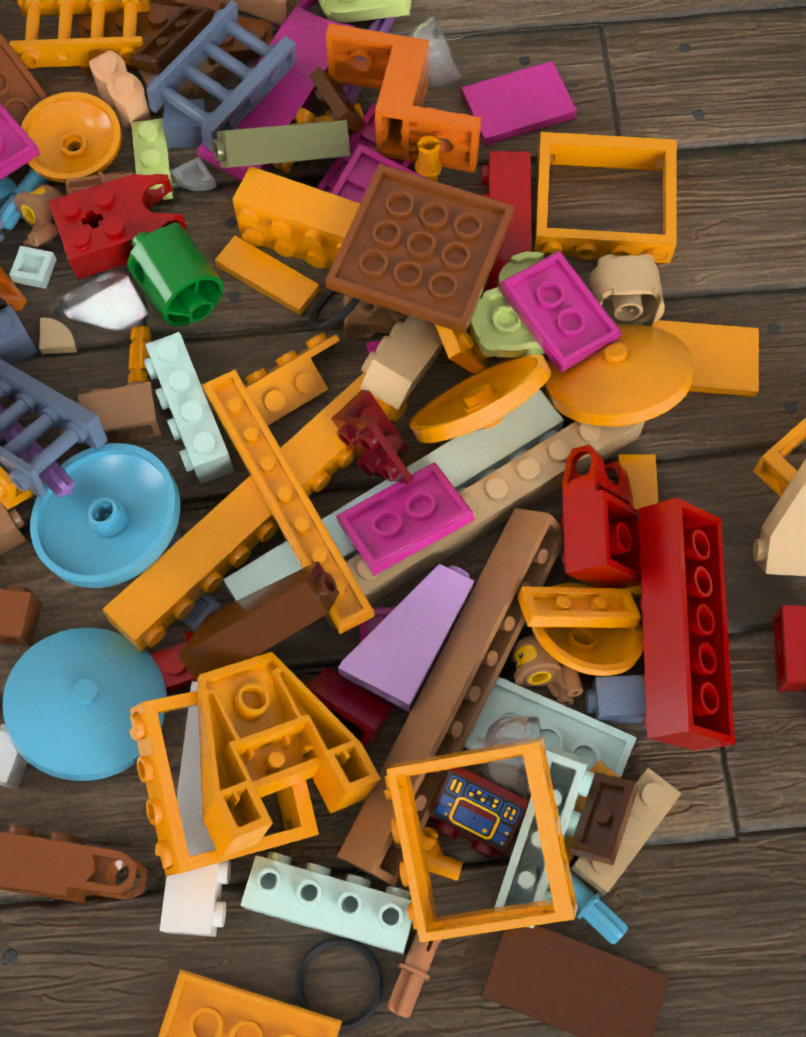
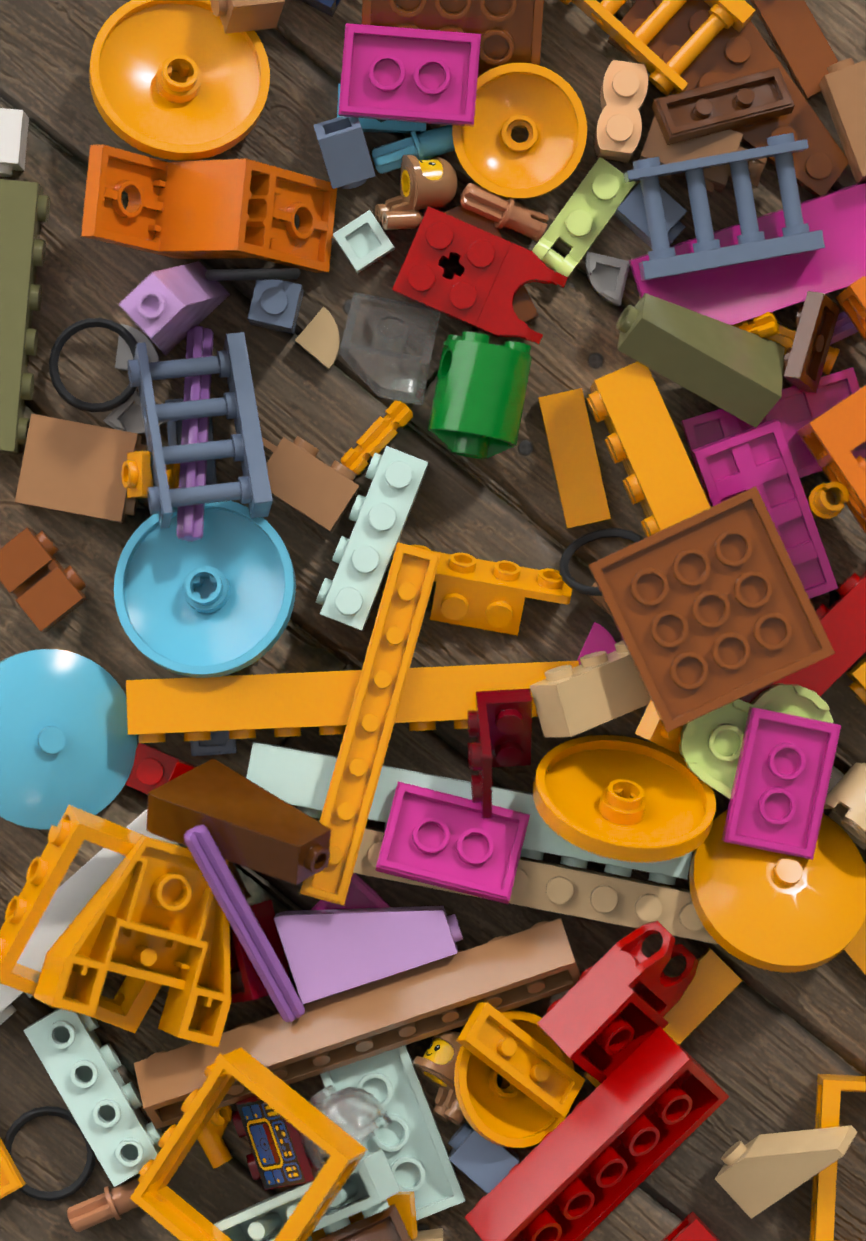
camera: 45 degrees right, 20 degrees up
none -> medium lavender axle [184,825,305,1022]

